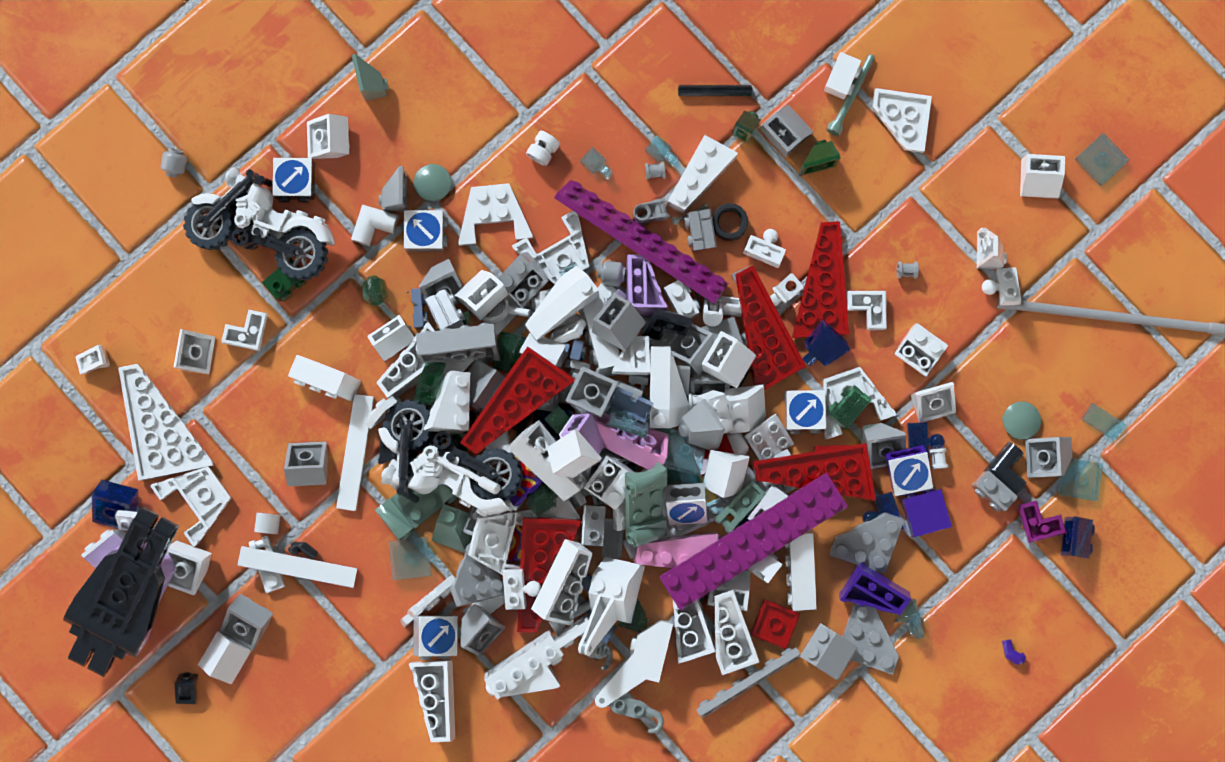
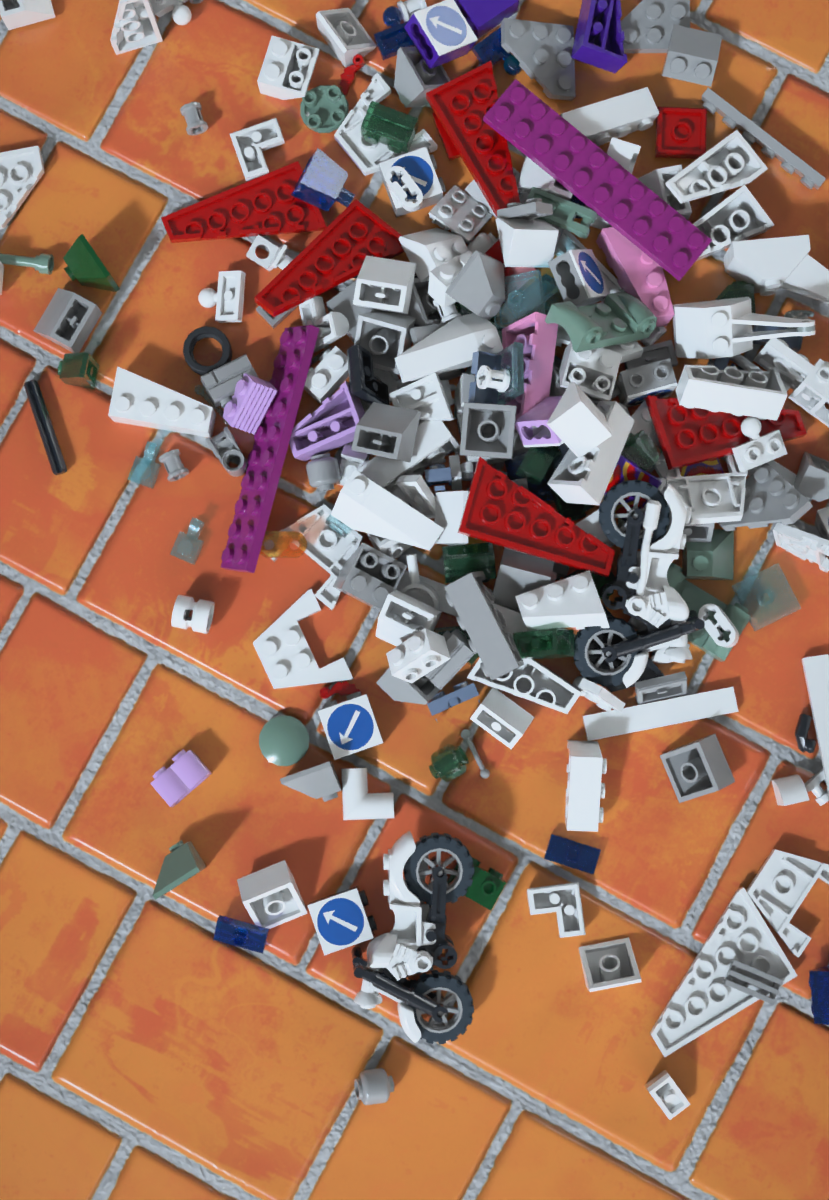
camera: 105 degrees left, 0 degrees up
none -> lavender brick [150,749,212,807]
none -> clear blue plate [213,915,269,954]
none -> lavender brick [223,373,278,435]
none -> clear orange plate [260,531,308,558]
none -> sand green dish [300,85,348,133]
none -> red piece [319,681,362,699]
none -> red piece [339,54,365,96]
none -> white beam [385,166,423,212]
none -> white brick [386,628,451,684]
none -> light grey hinge [461,729,490,779]
none -> white bush [476,365,511,393]
none -> light grey plate [497,198,553,220]
none -> clear blue plate [544,834,601,874]
none -> light grey tile [635,671,687,705]
none -> white beam [698,603,739,648]
none -> light grey tile [723,959,783,1005]

